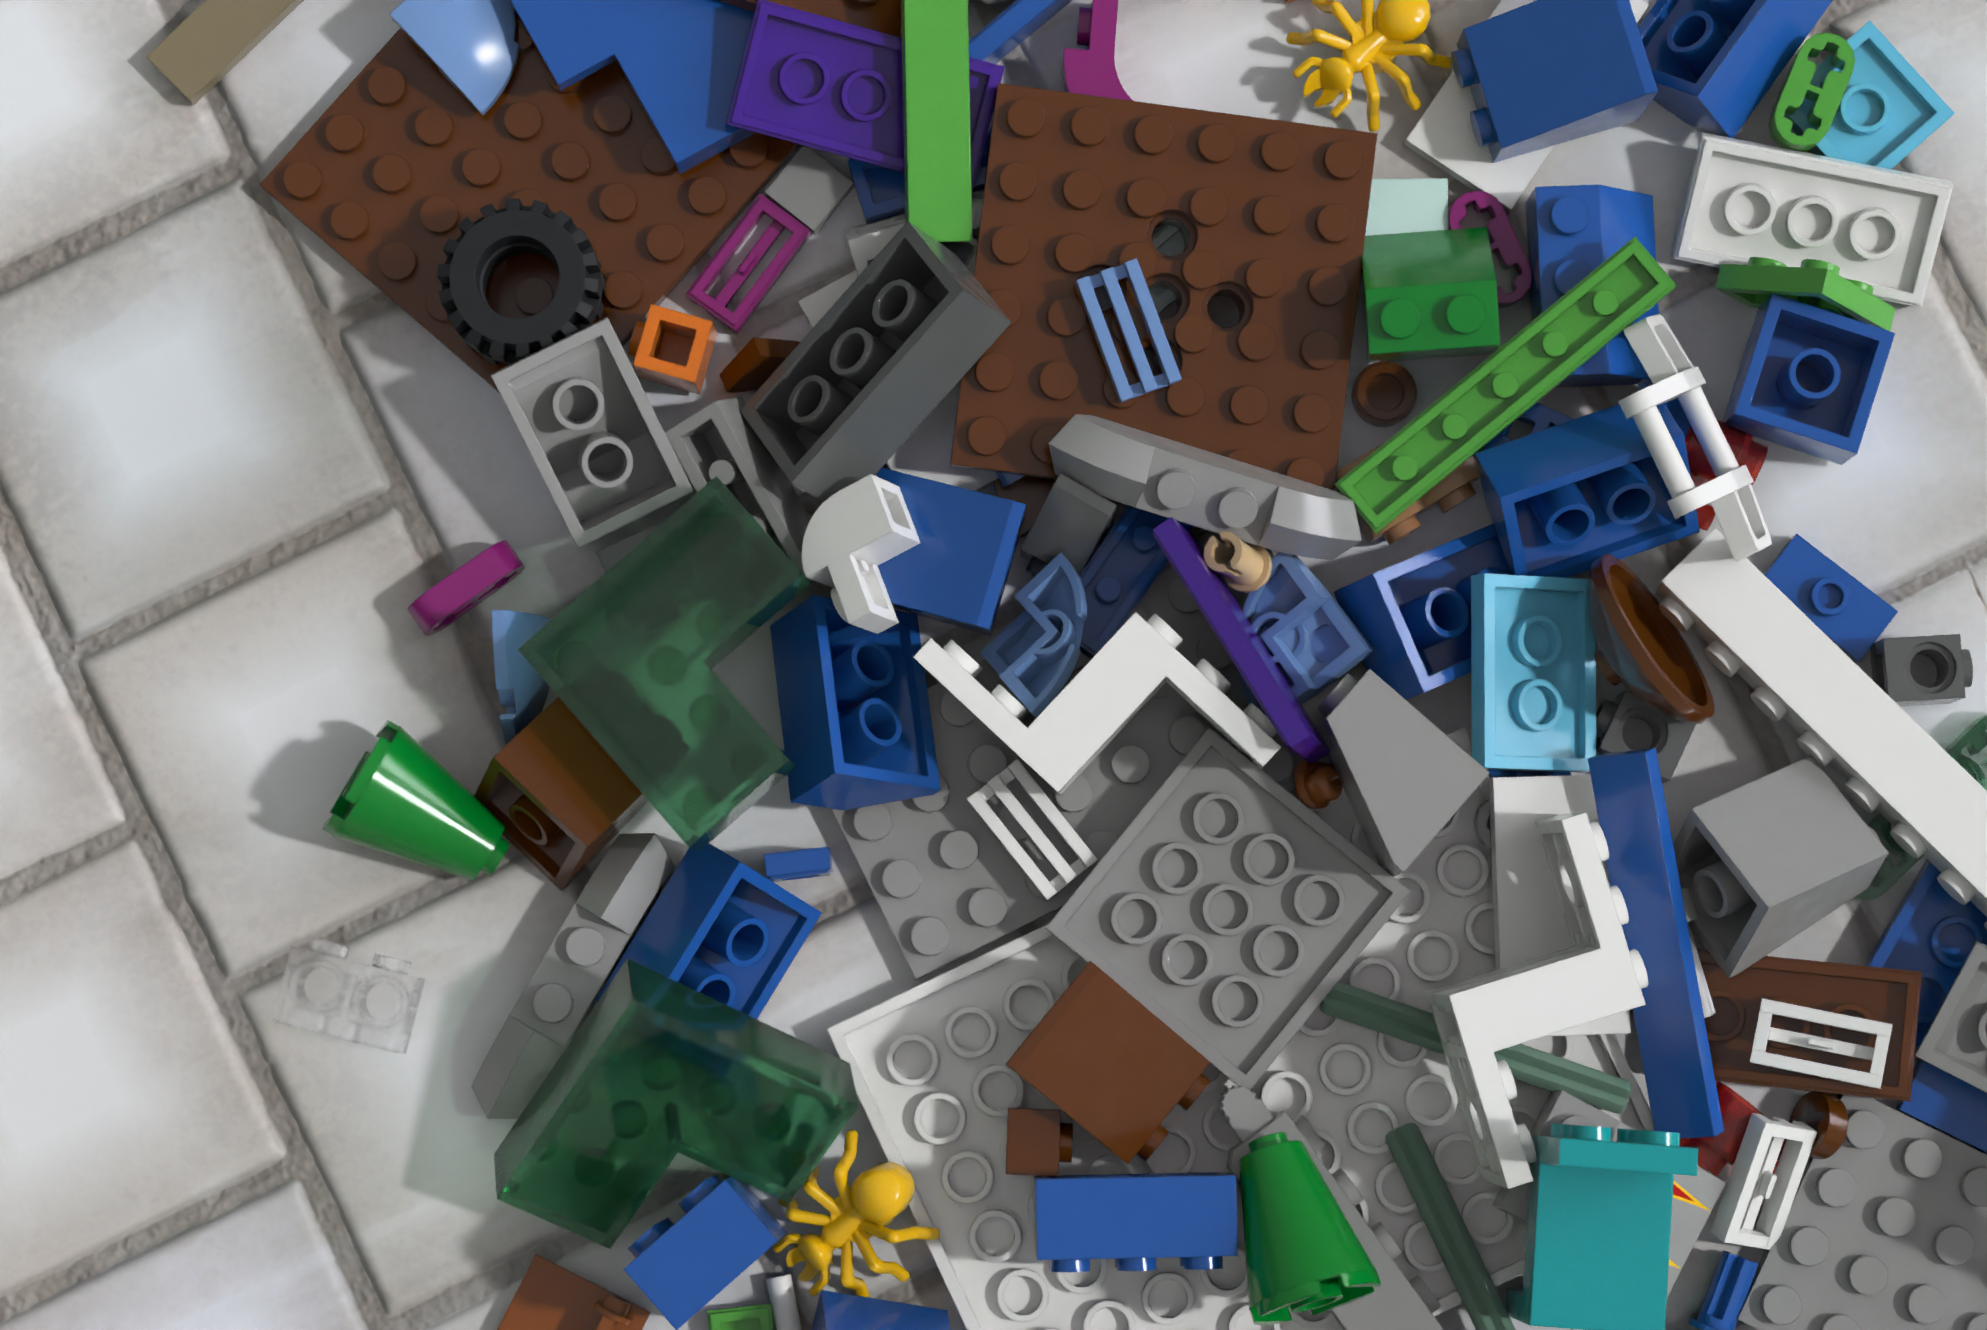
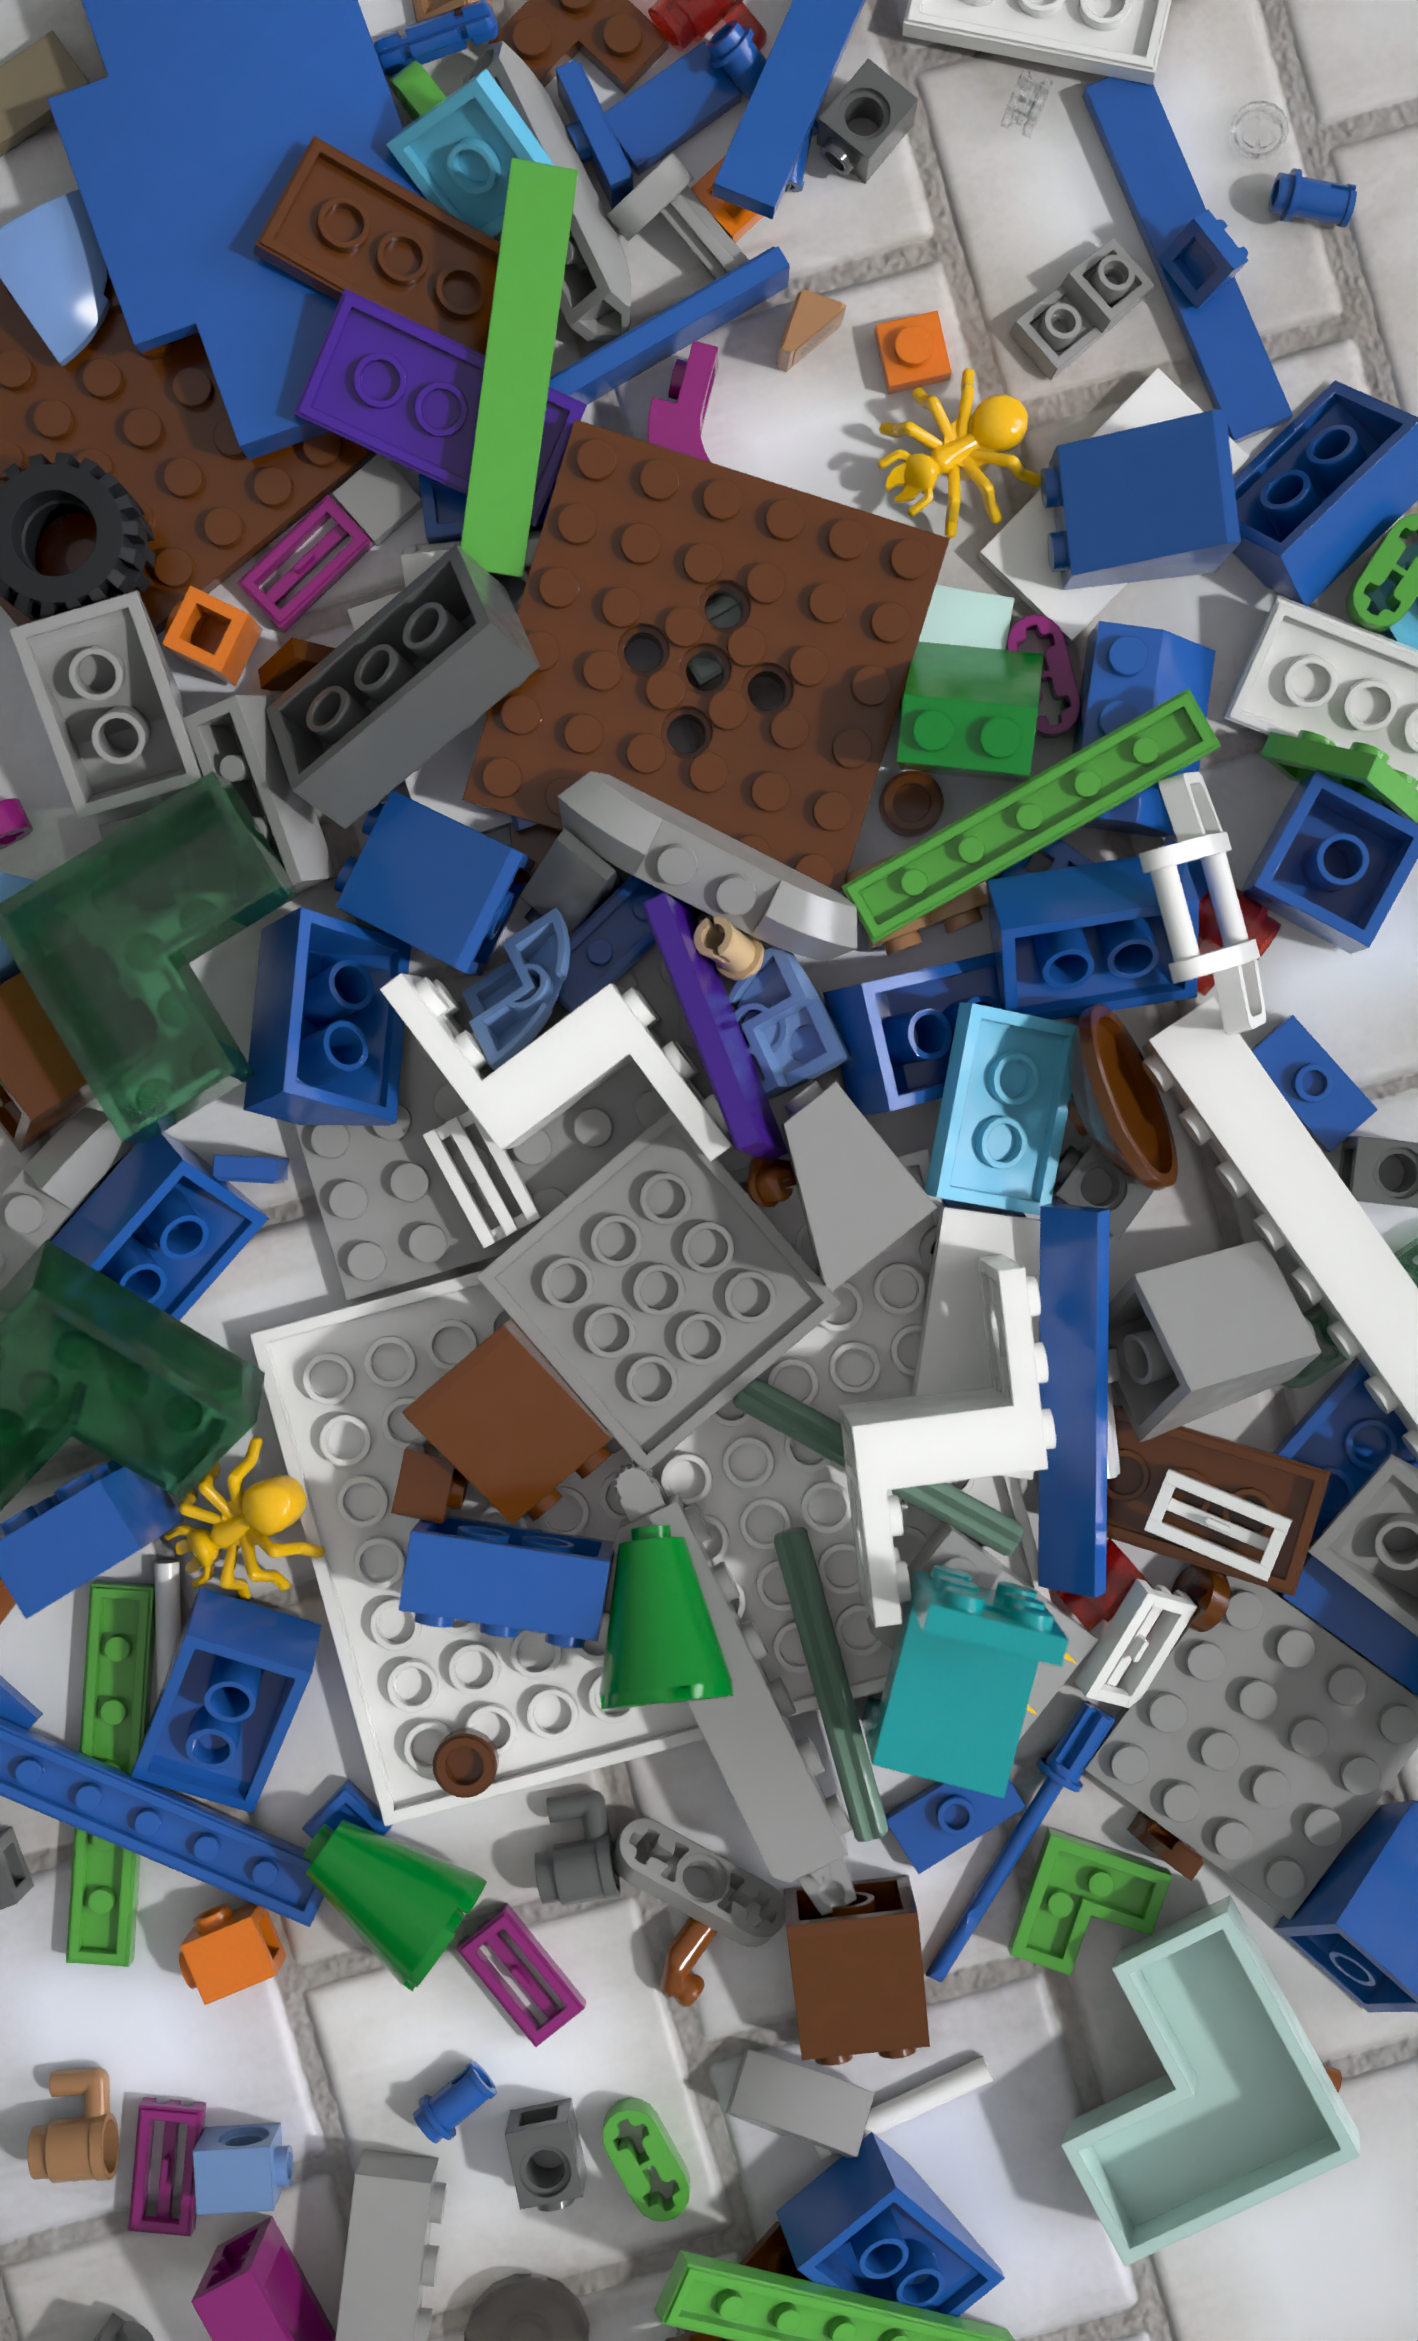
camera: 15 degrees right, 5 degrees up
white brick [801,474,921,634] -> none
medium blue tile [1075,258,1182,403] -> none

